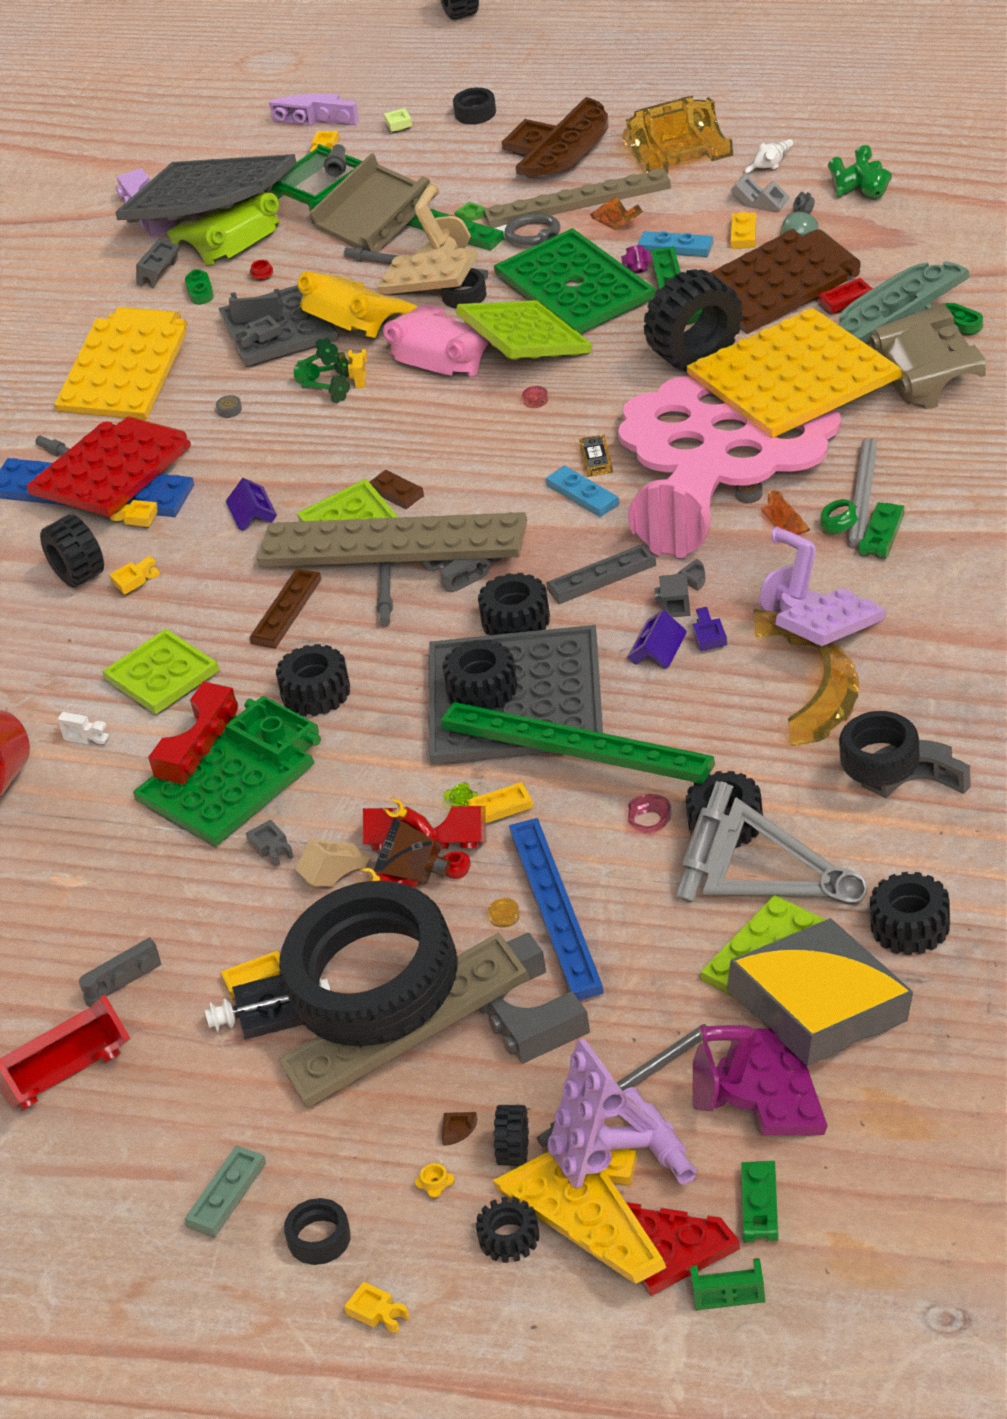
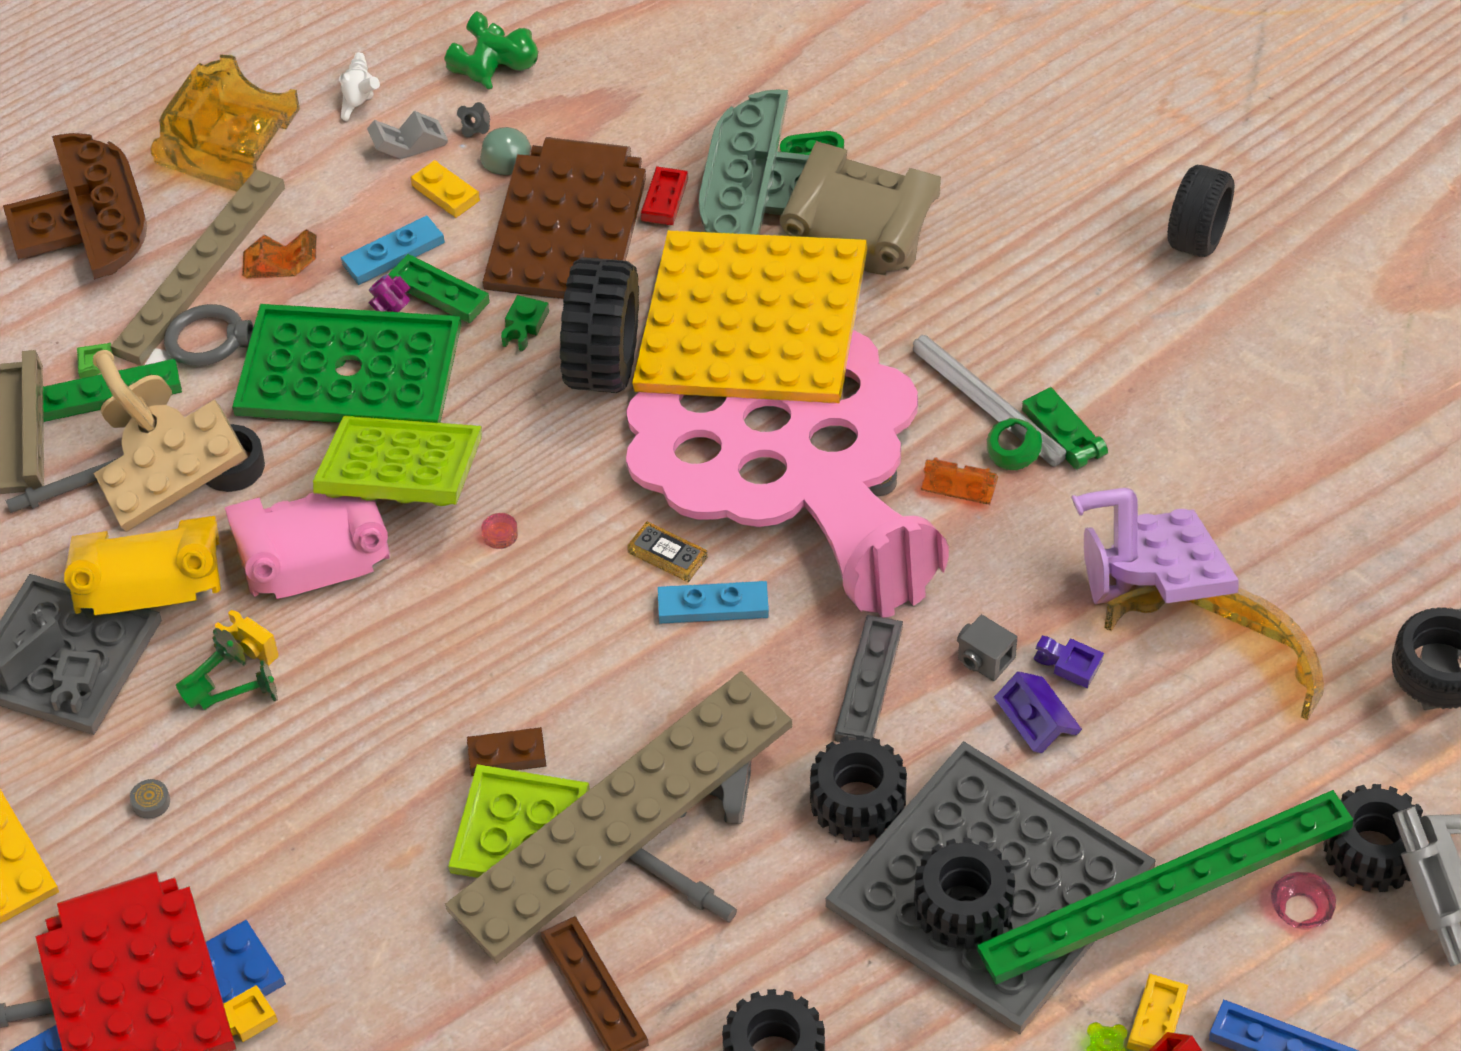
camera: 55 degrees left, 10 degrees up
dark purple panel [226,477,277,531] -> none
dark grey tile [678,559,706,591] -> none

